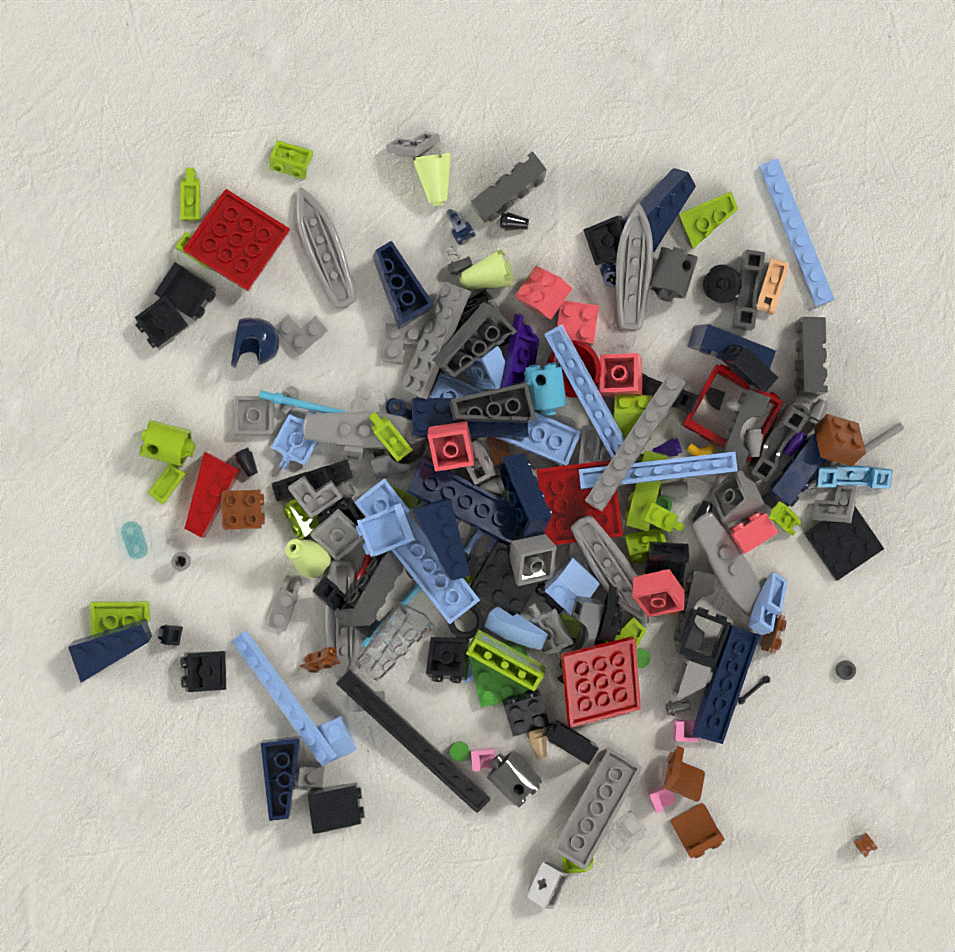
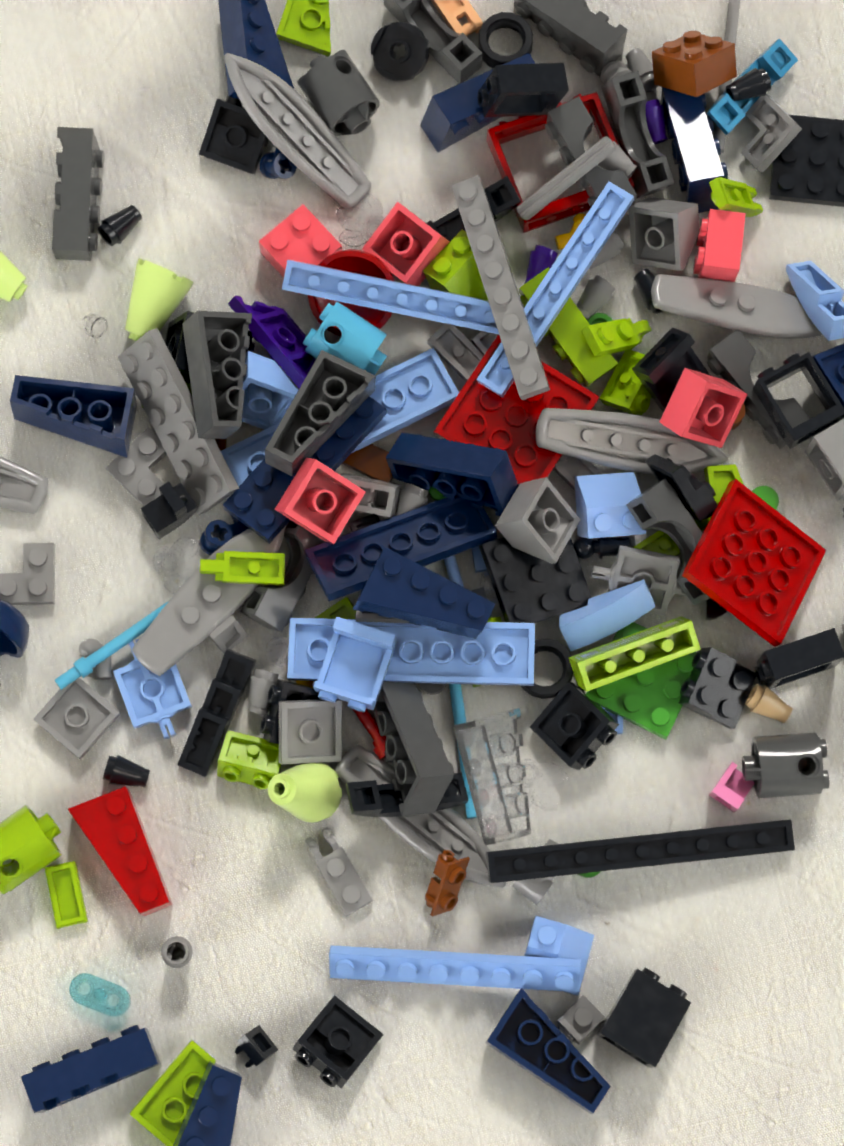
camera: 50 degrees left, 10 degrees down
dark orange bracket [221,490,265,530] -> none
light grey plate [288,476,343,518] -> none
dark blue piece [447,209,476,246] -> none
dark grey pin [448,256,473,276] -> none
bright green tile [450,741,469,761] -> none
coral brick [514,266,572,320] -> none
black tile [706,387,725,411] -> none
none -> dark blue wedge [21,1025,161,1113]
none -> black brick [140,481,198,540]
none -> black tyre [478,12,533,69]
none -> light grey axle [516,136,616,221]
none -> black cone [725,68,771,101]

